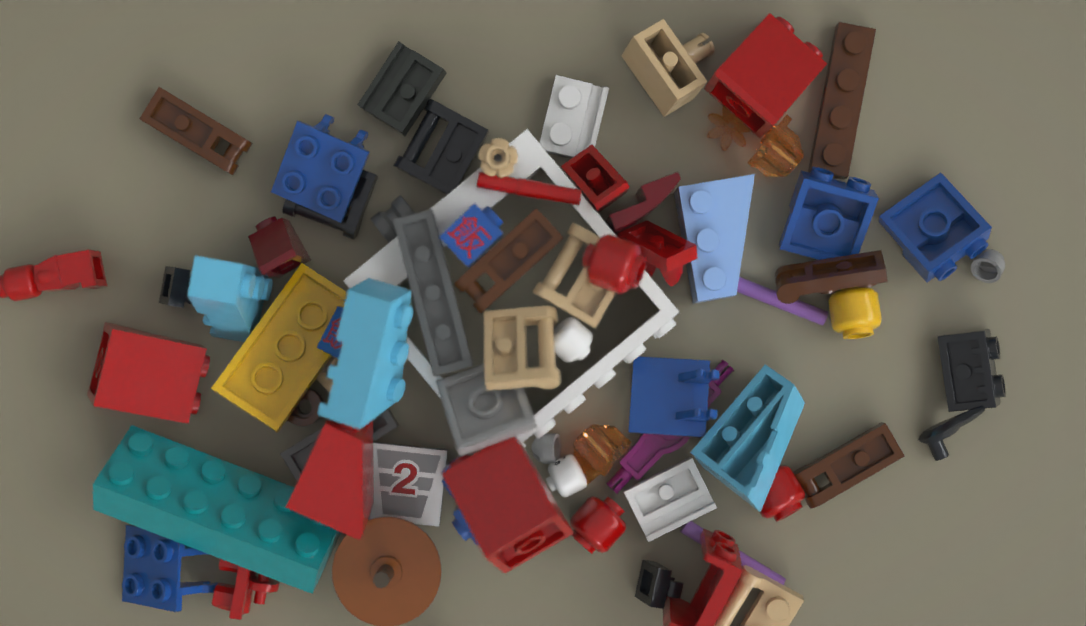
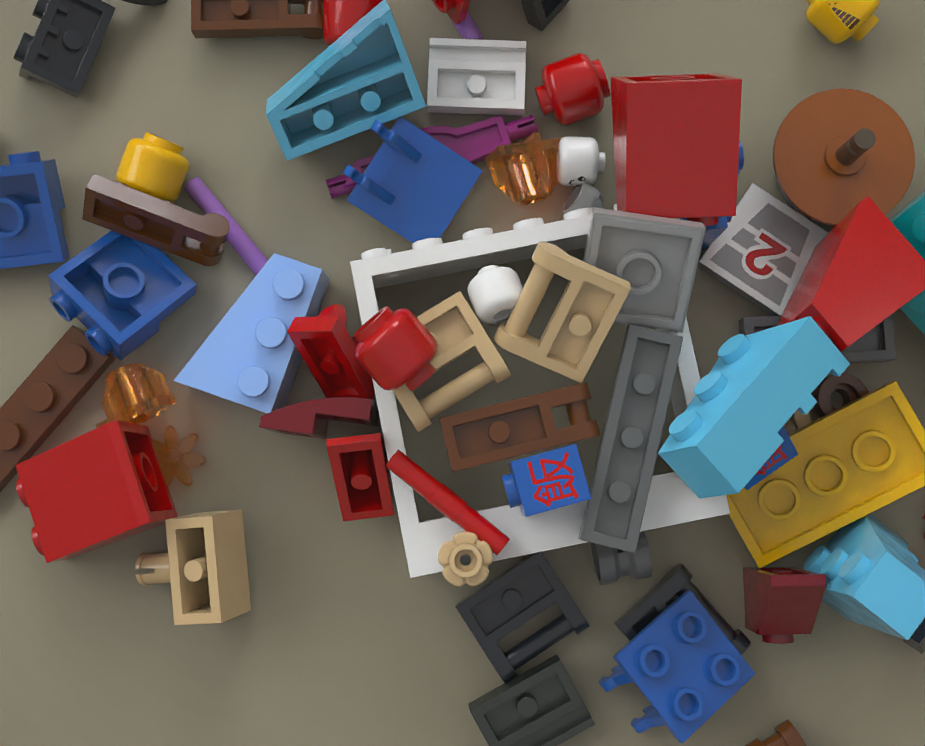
camera: 155 degrees left, 5 degrees down
white plate [540,75,609,159] -> none

